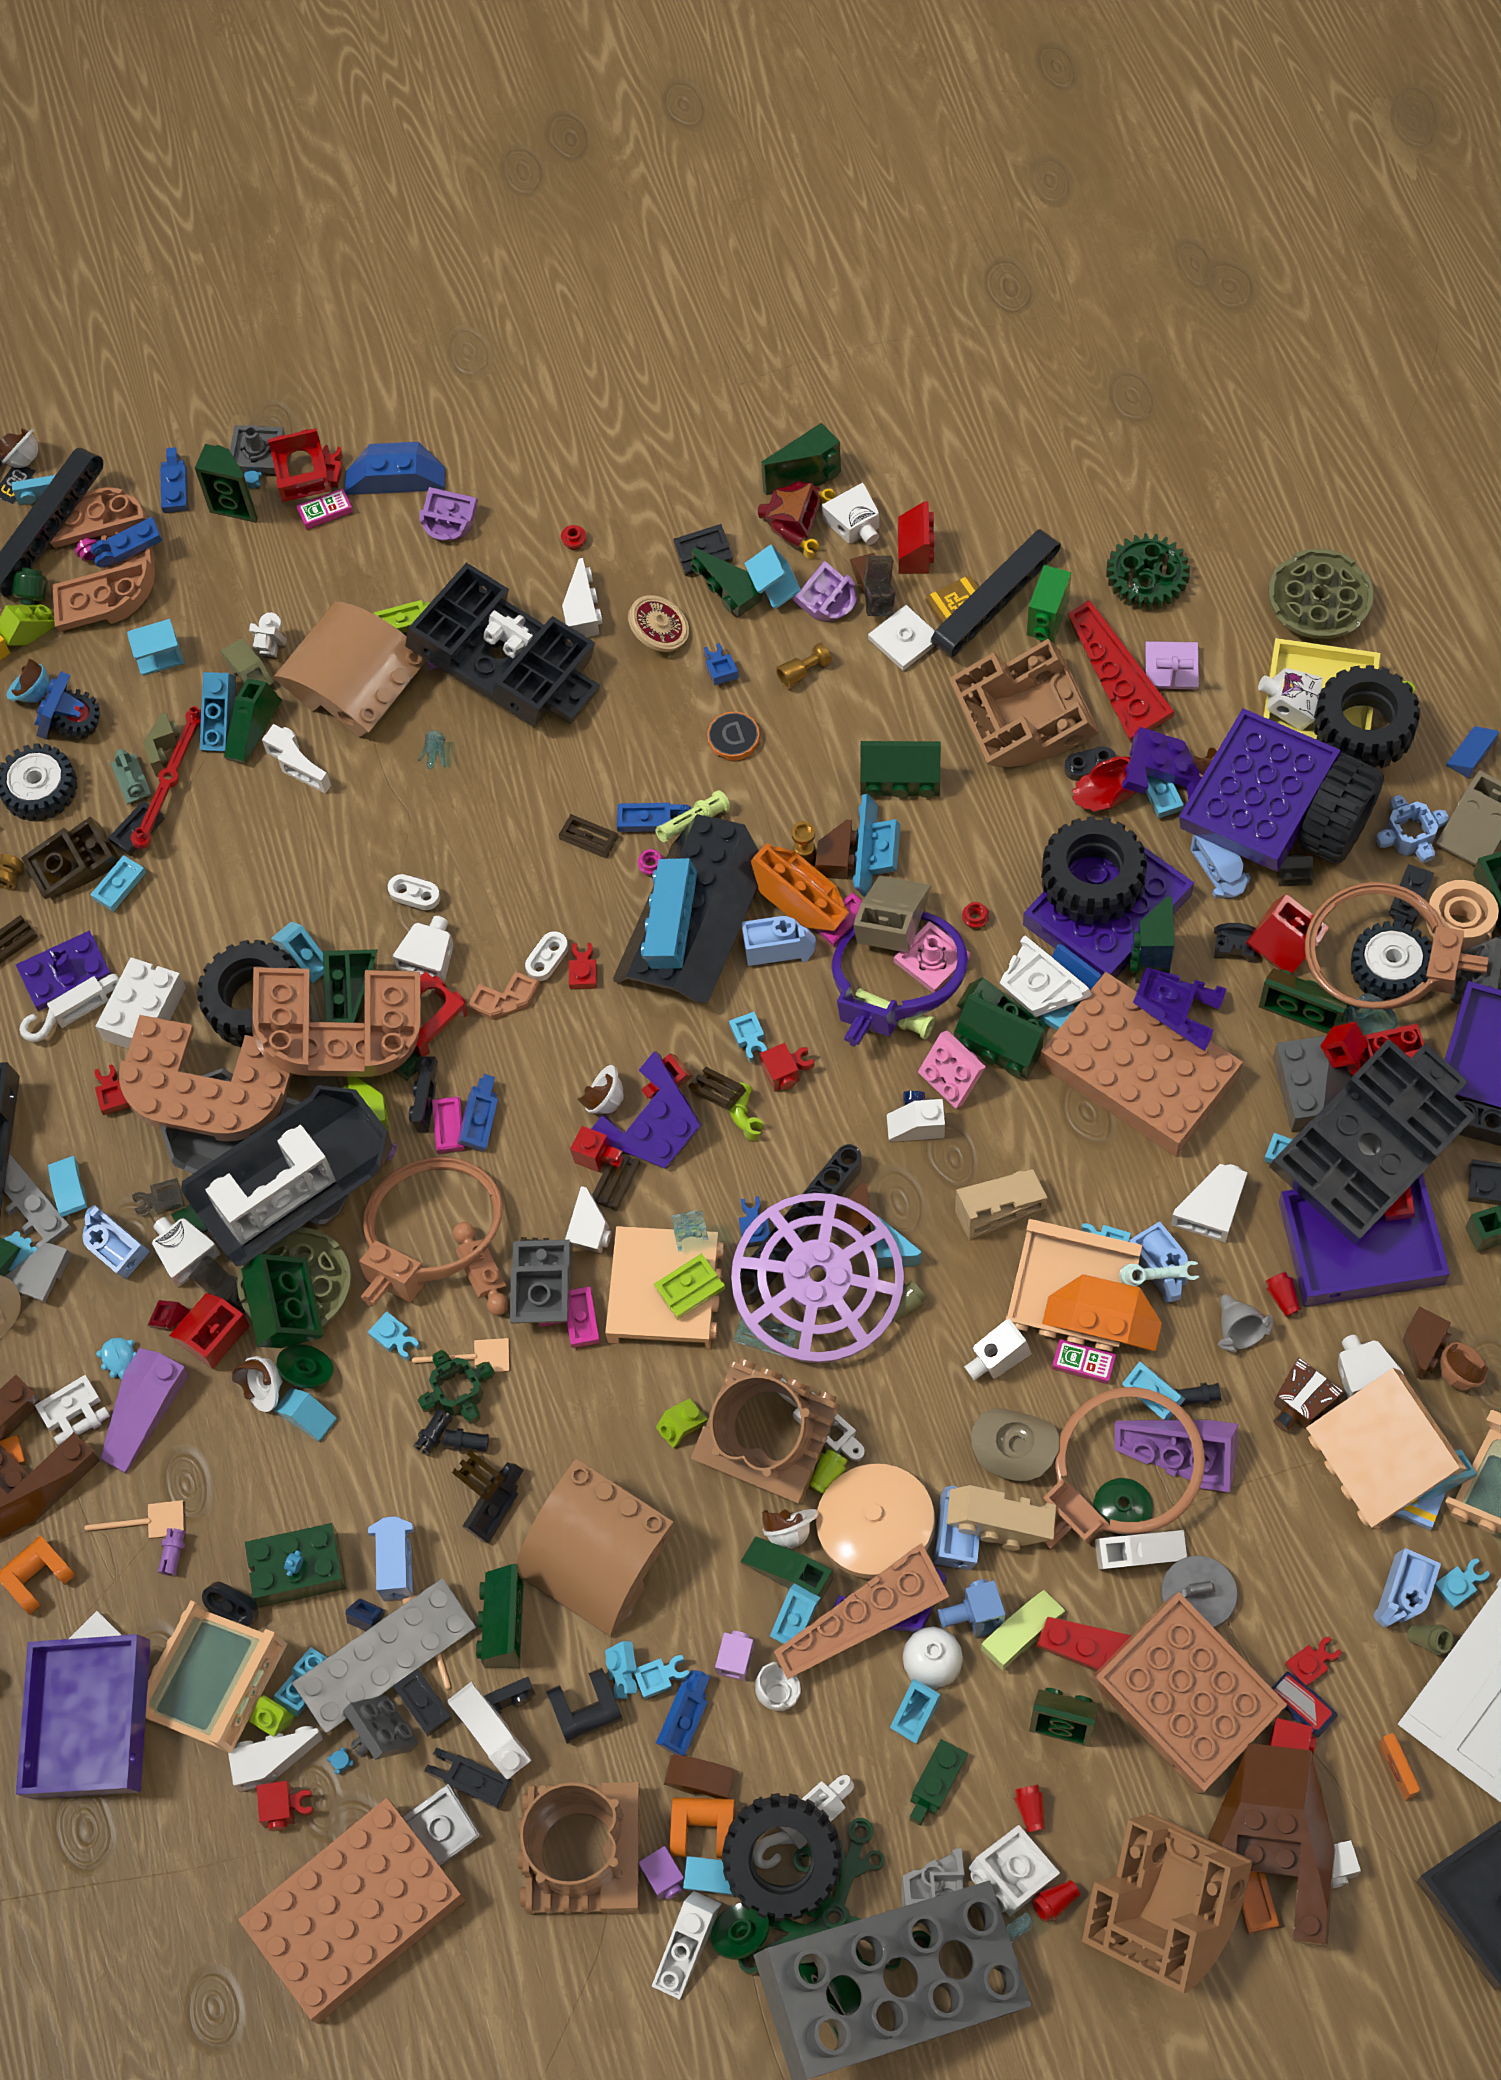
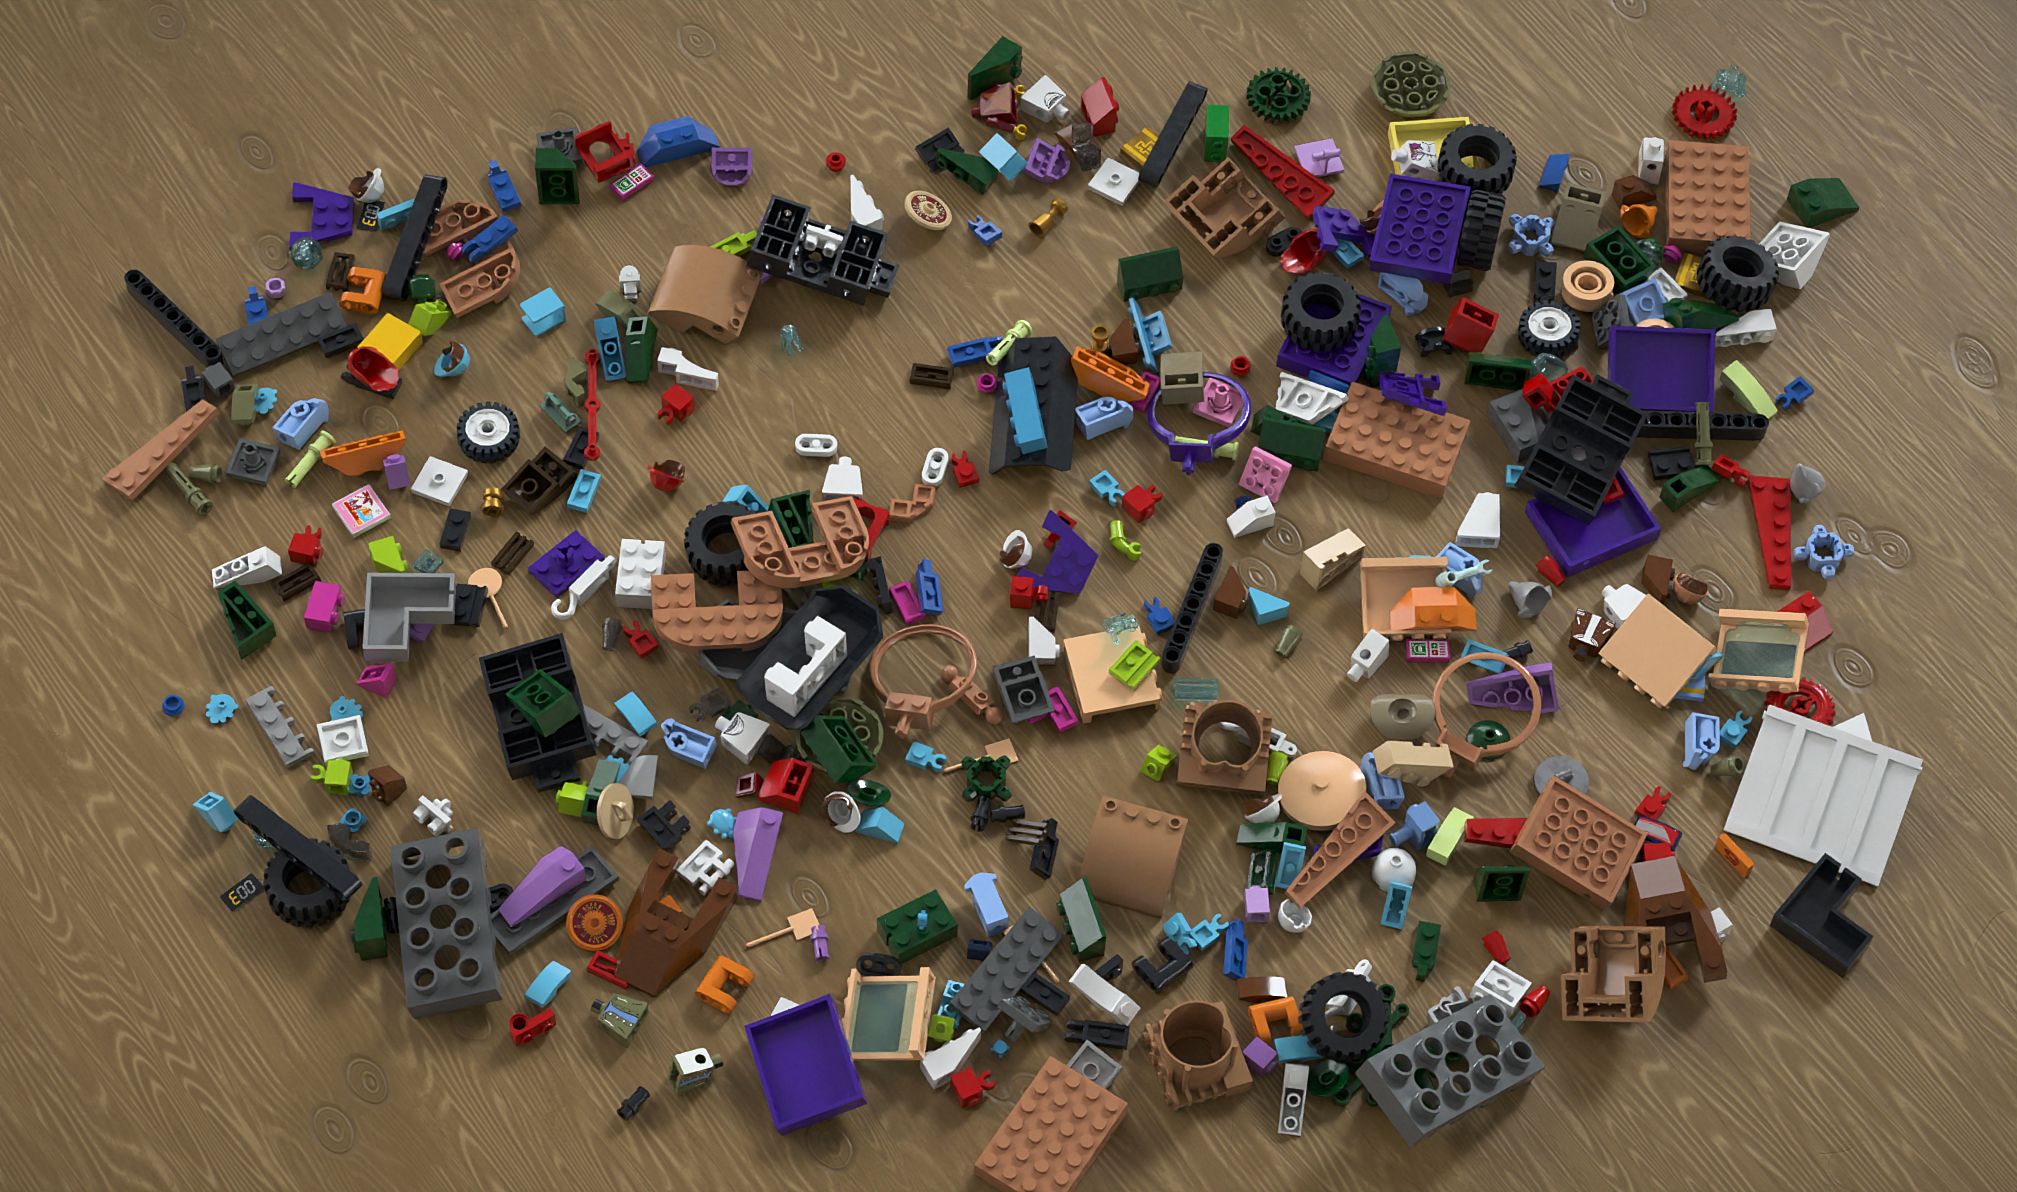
camera: 25 degrees left, 5 degrees down
plate [35,671,100,740] -> none
dark brown tile [688,1067,746,1111] -> none
black tile [707,712,760,761] -> none
lavender dish [731,1193,904,1363] -> none
white slope [1095,1530,1187,1569] -> none
nougat brick [1305,882,1489,1009] -> none
none -> clear smoke cone [602,618,623,651]
none -> black plate [637,800,691,852]
none -> piece [647,460,685,492]
none -> red brick [657,384,695,426]
none -> clear green slope [1247,849,1278,895]

